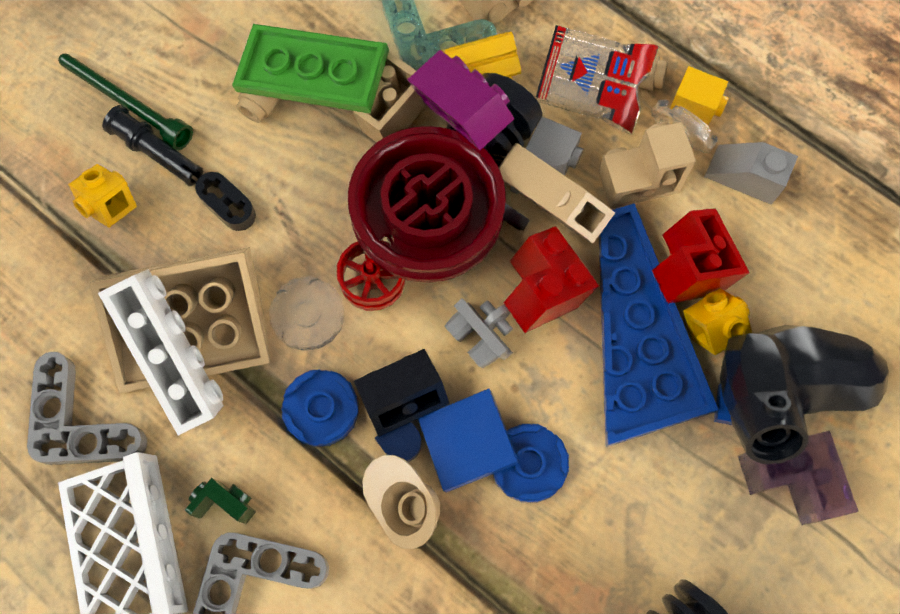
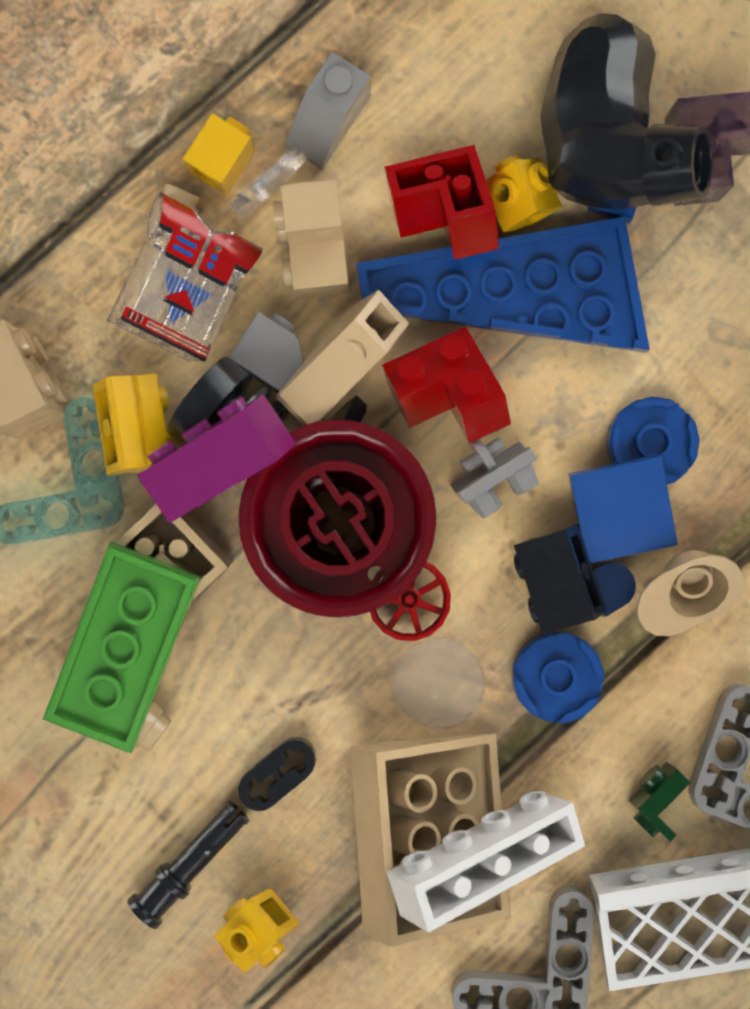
camera: 85 degrees left, 15 degrees up
dark green piece [58,53,193,150] -> none

